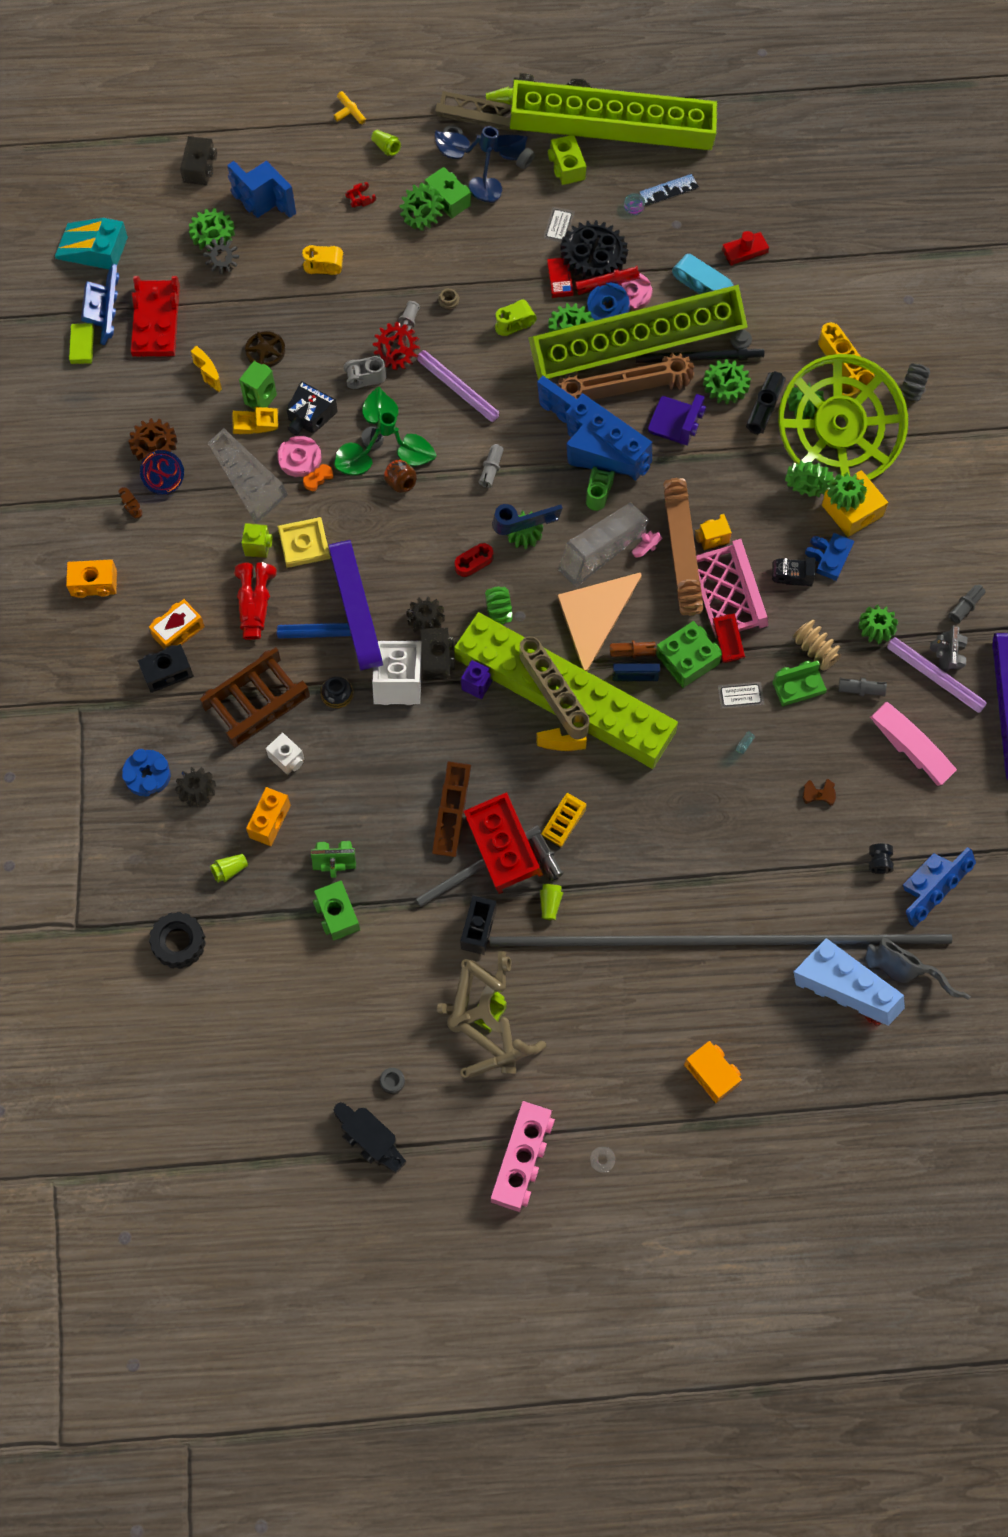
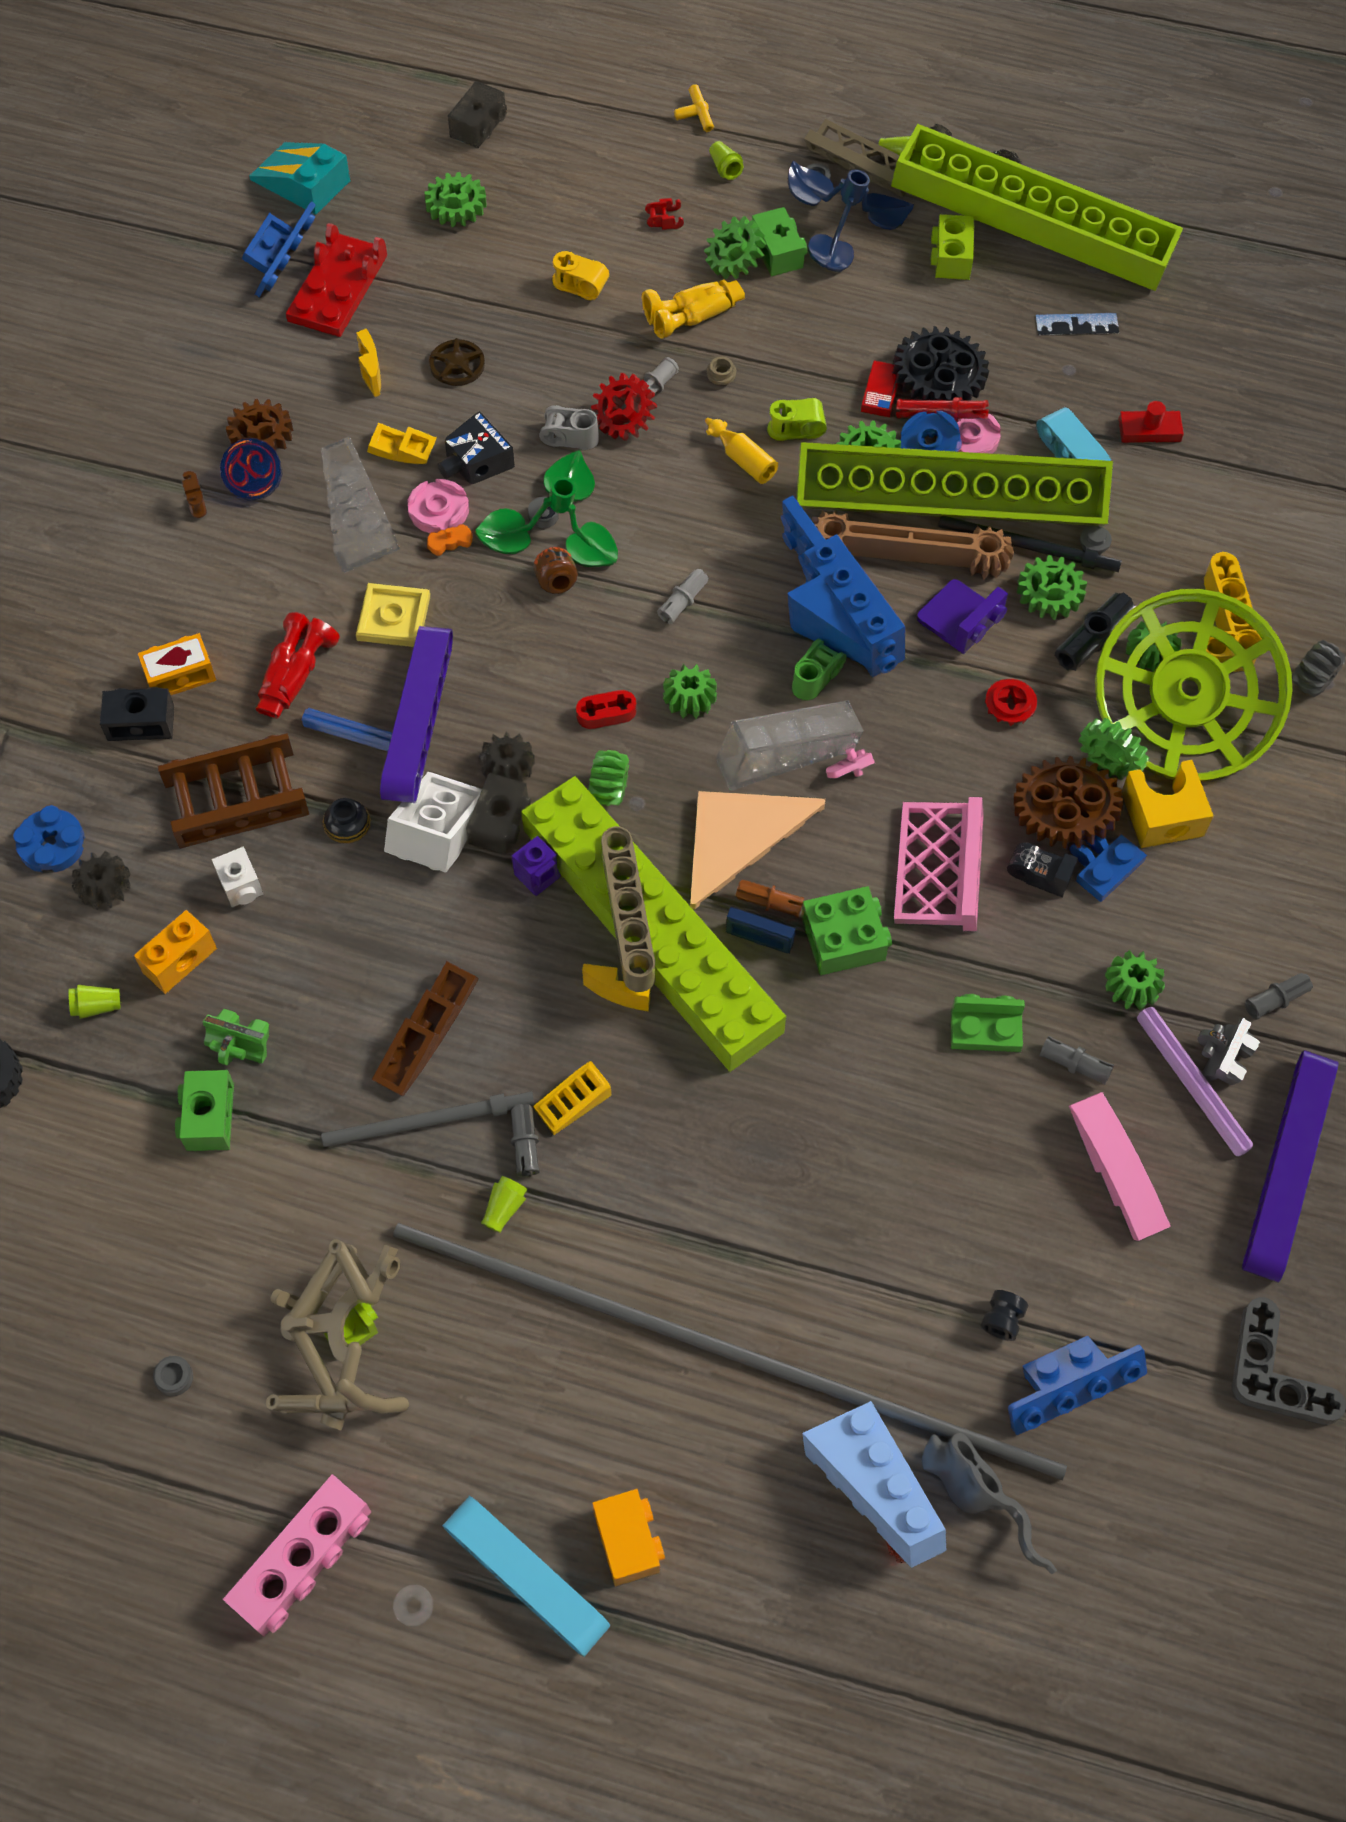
camera: 20 degrees right, 5 degrees down
light orange brick [66,560,117,598] -> none
lime tile [69,323,94,364] -> none
dark grey gear [203,237,239,274] -> none
blue bracket [227,161,296,218] -> none
bright green brick [239,361,277,409] -> none
lime brick [242,523,273,558] -> none
black hinge [333,1102,406,1173] -> none
lavender axle [417,350,499,422] -> none
black brick [460,896,496,955] -> none
red hinge [464,792,543,894] -> none
dark blue door [492,504,563,535] -> none
dark grey tile [516,148,535,169] -> none
sticker [543,207,575,242] -> none
clear light blue tile [624,193,645,215] -> none
medium nougat arm [663,478,703,616] -> none
yellow brick [695,514,732,550] -> none
red tile [712,613,745,663] -> none
sticker [718,682,765,709] -> none
clear light blue tile [735,731,755,754] -> none
tan piece [793,620,841,671] -> none
reddish brown piece [803,779,836,806] -> none
bright green gear [827,472,867,512] -> none
none -> medium azure beam [442,1496,611,1657]
none -> yellow piece [642,280,745,339]
none -> yellow wheel [705,418,778,484]
none -> red gear [985,679,1037,726]
none -> reddish brown gear [1014,756,1123,849]

